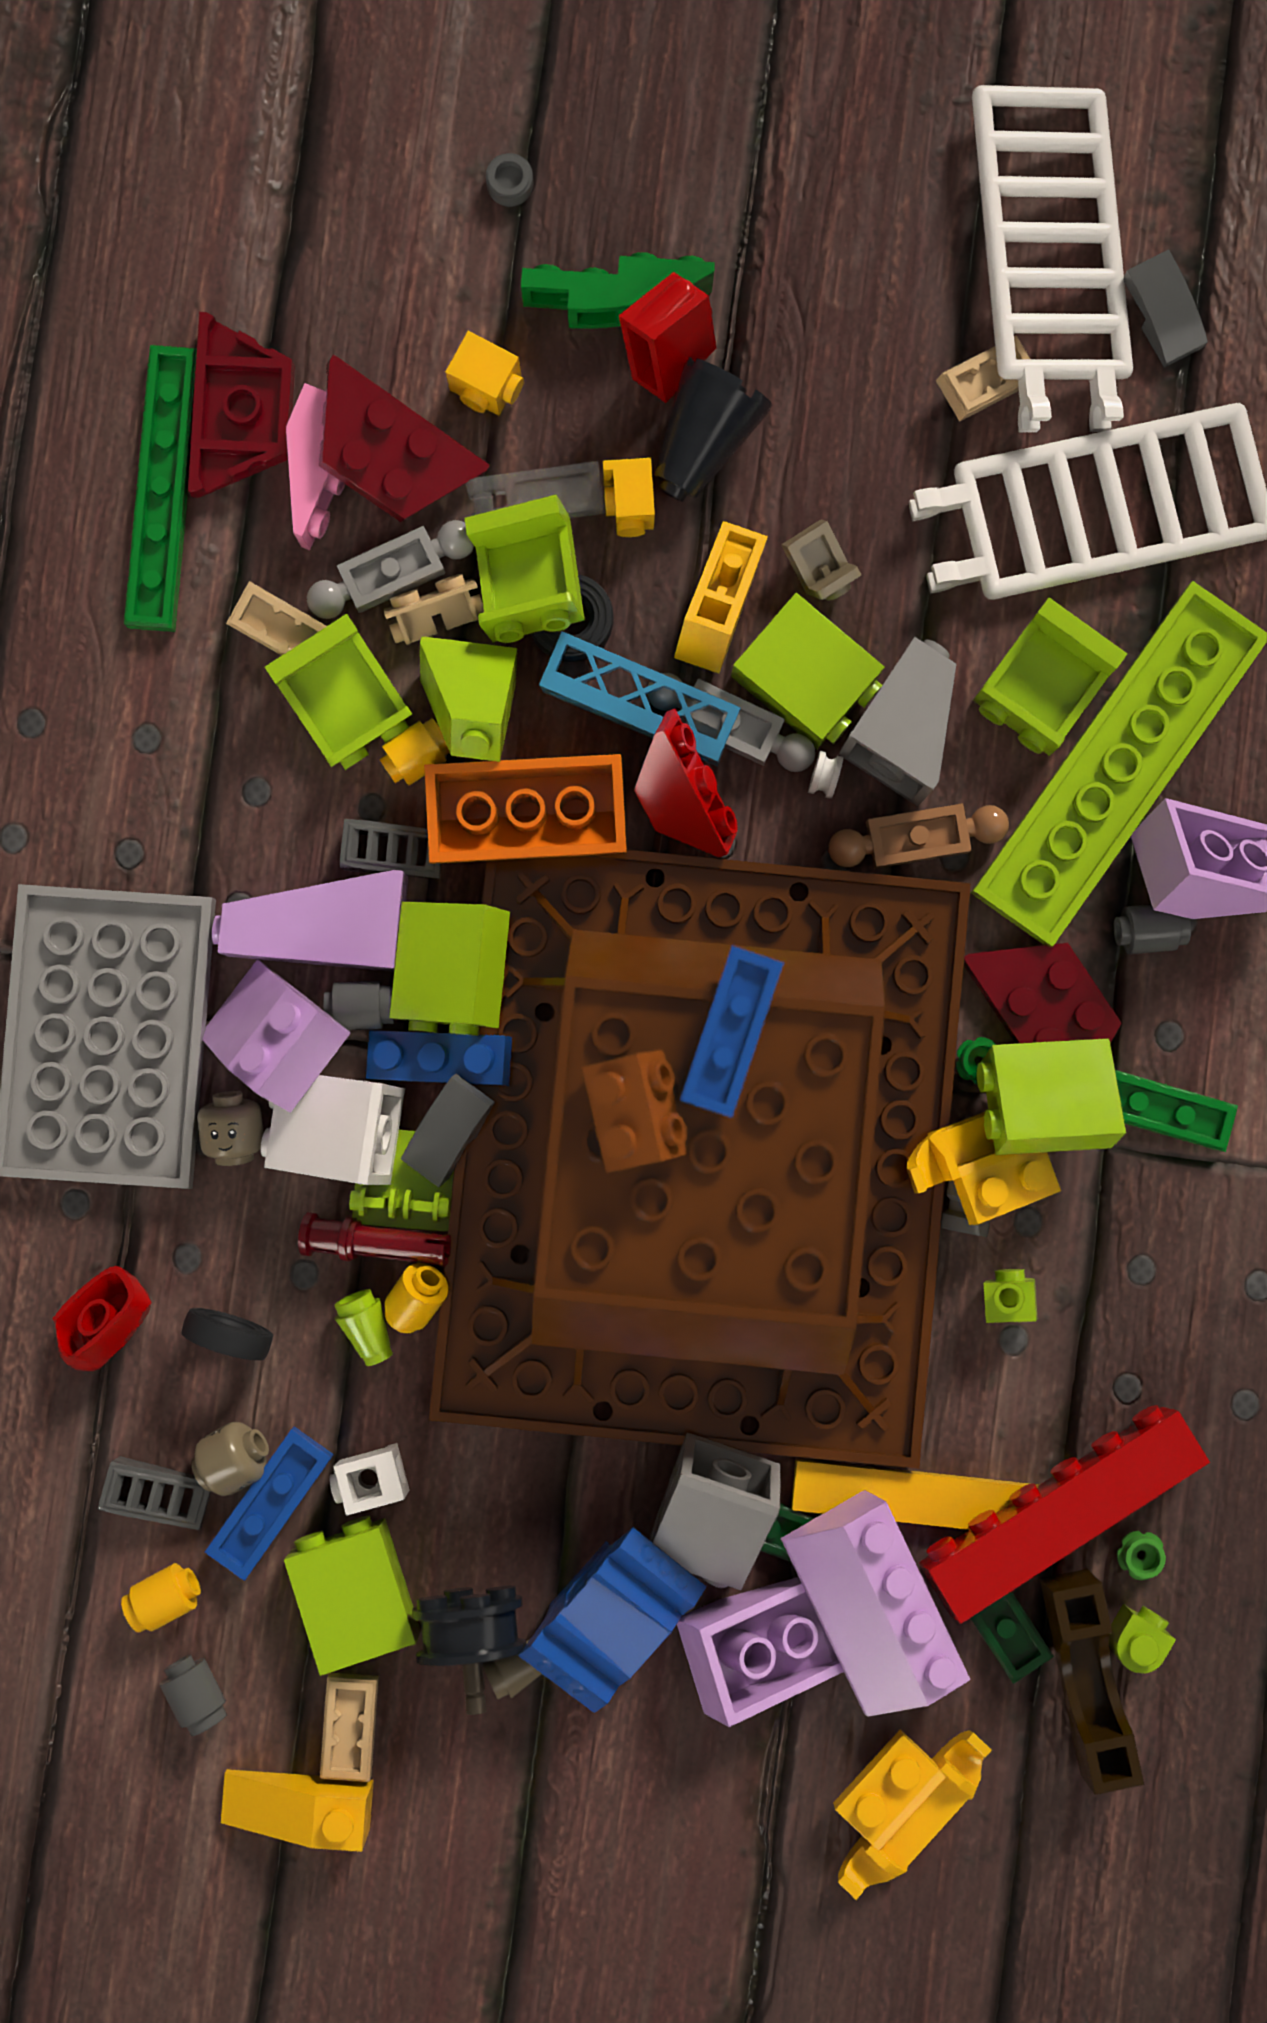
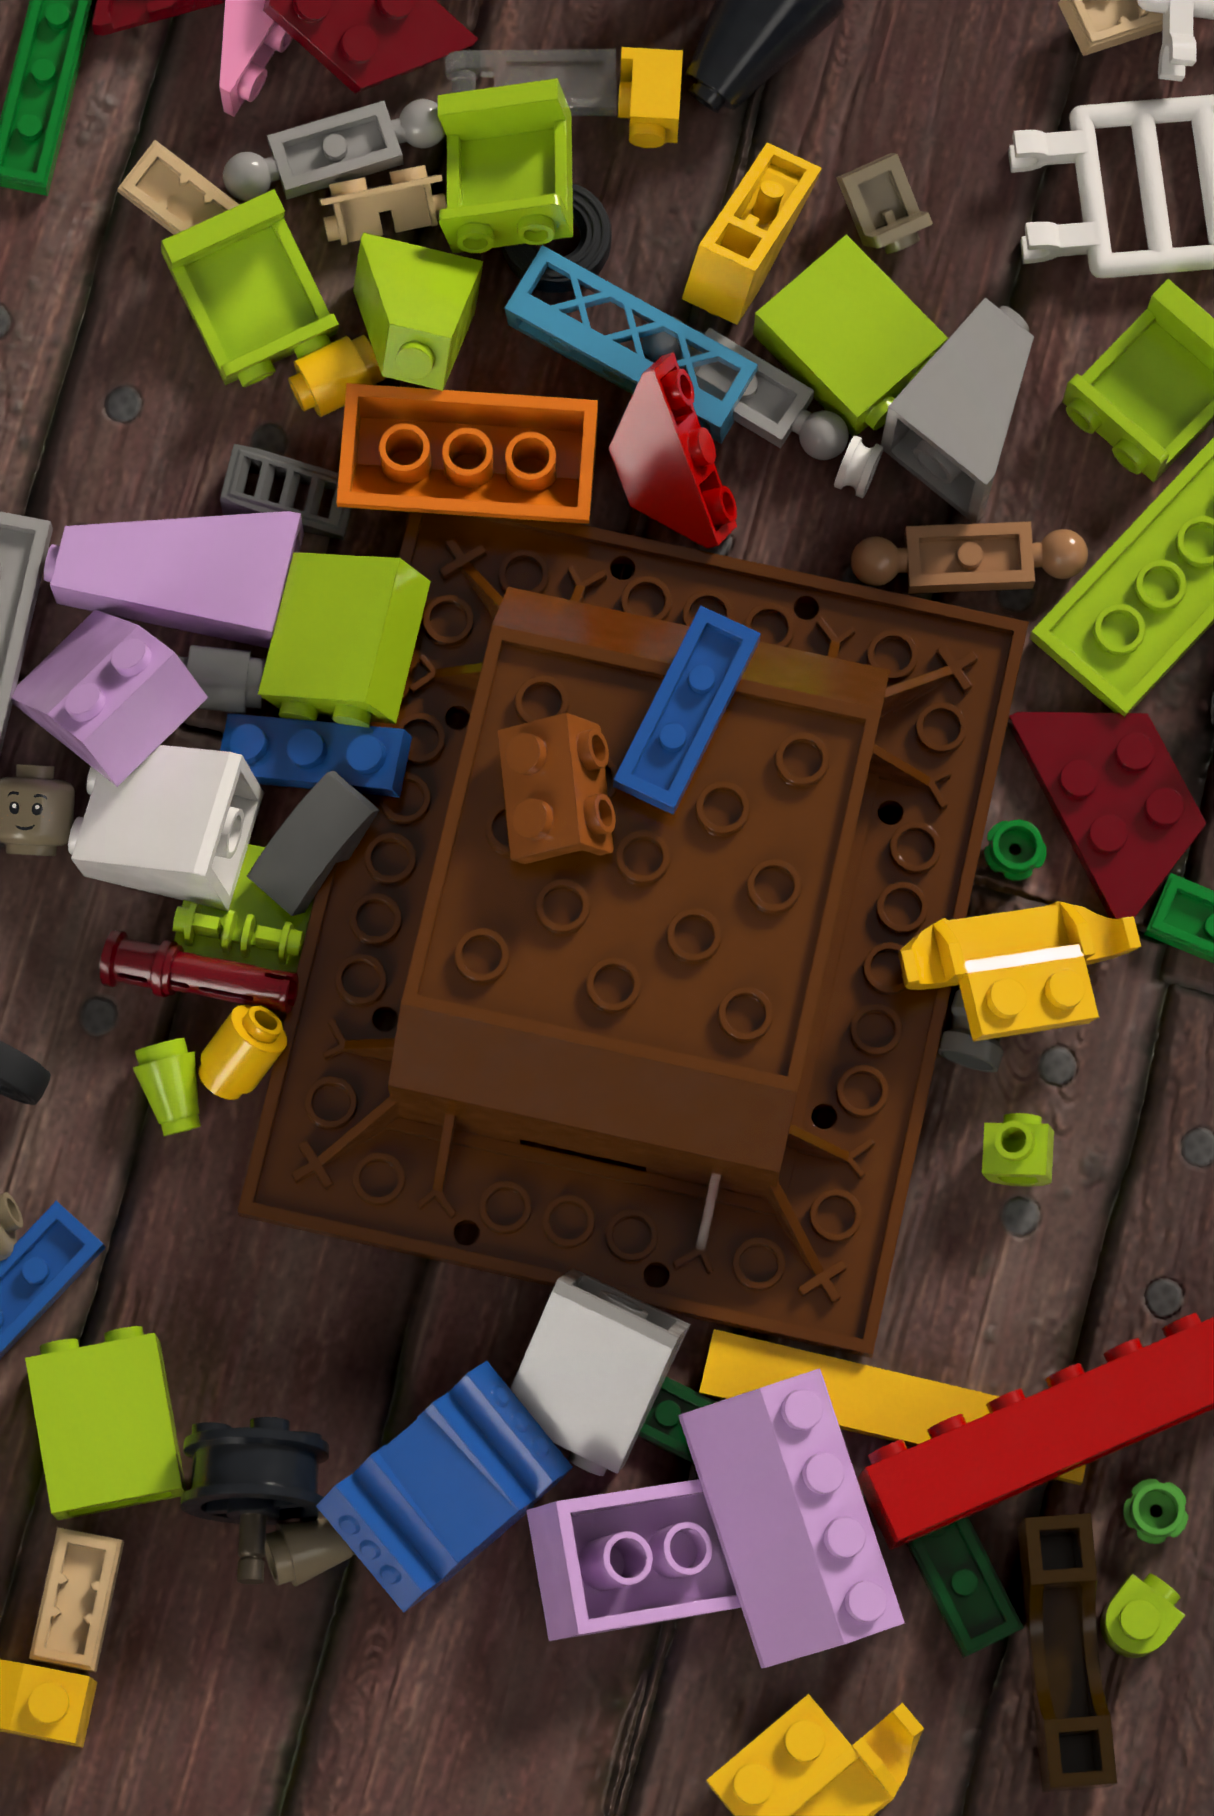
camera: 10 degrees right, 10 degrees down
white brick [330,1443,410,1516] -> none
lime brick [977,1039,1126,1155] -> none

